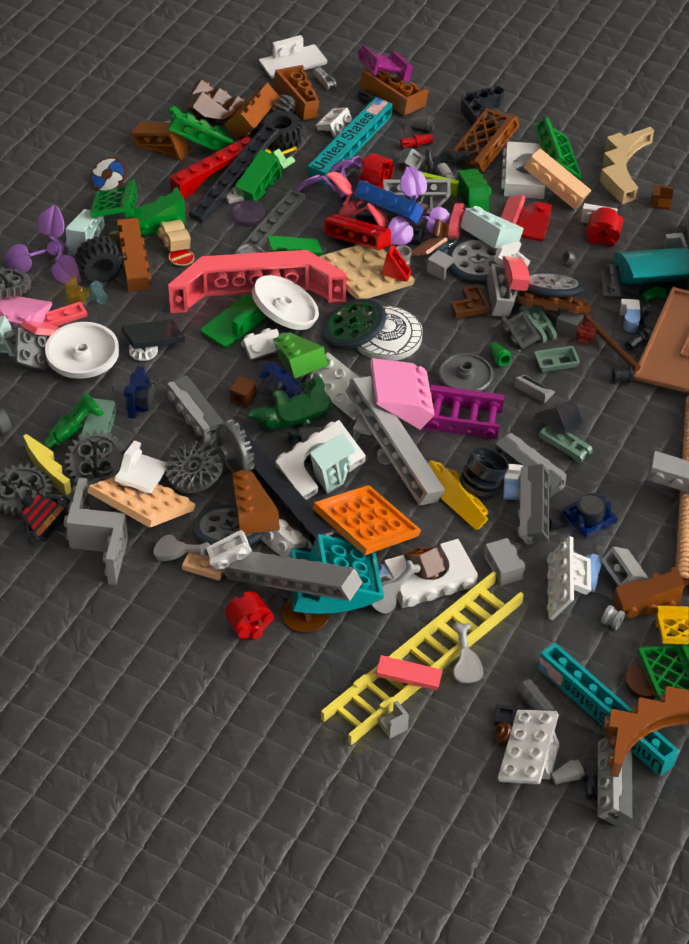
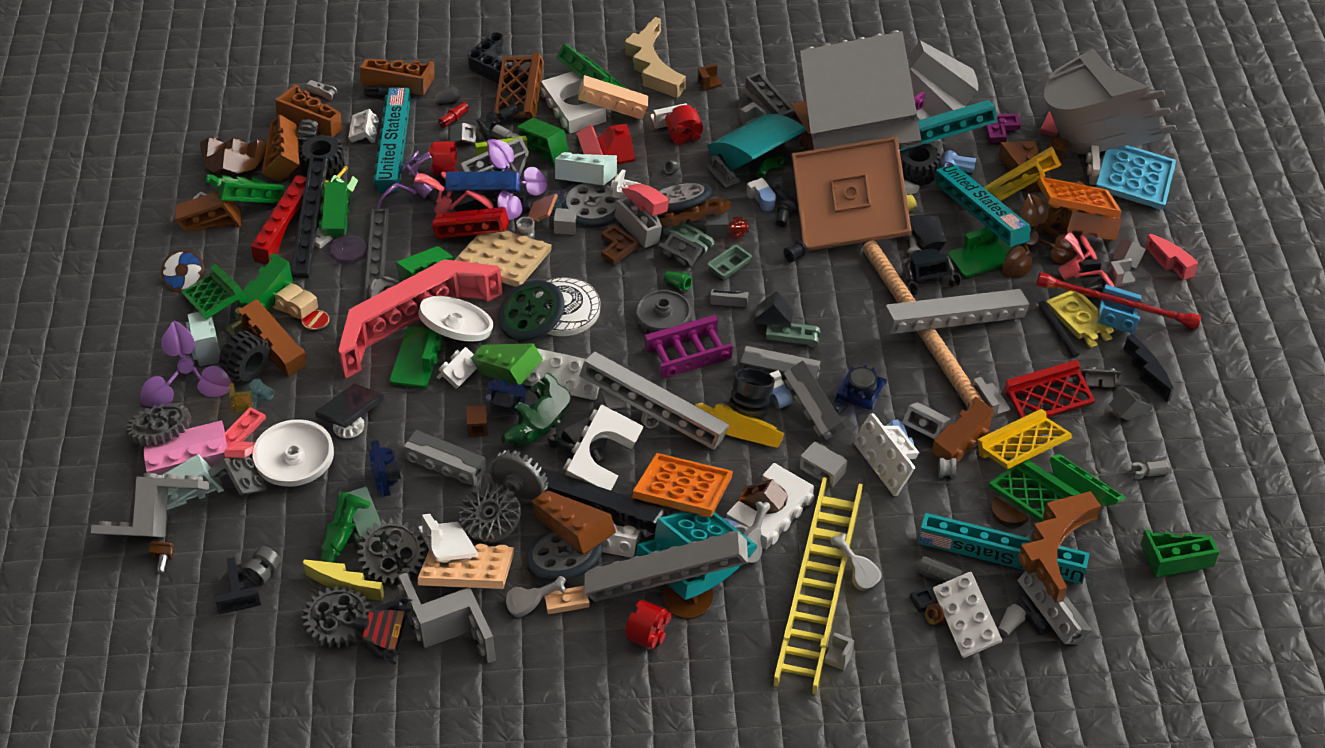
camera: 30 degrees left, 0 degrees up
white bracket [206,530,252,570] -> none
white bracket [259,35,327,79] -> none
light aqua wedge [310,433,355,494] -> none
magenta fence [358,45,413,82] -> none
bright pink slope [370,358,435,430] -> none
coral tile [376,655,442,691] -> none
red slope [382,244,412,282] -> none
reddish brown plate [433,219,449,238] -> none
coral beam [448,203,465,240] -> none
reddish brown bar [580,312,641,372] -> none

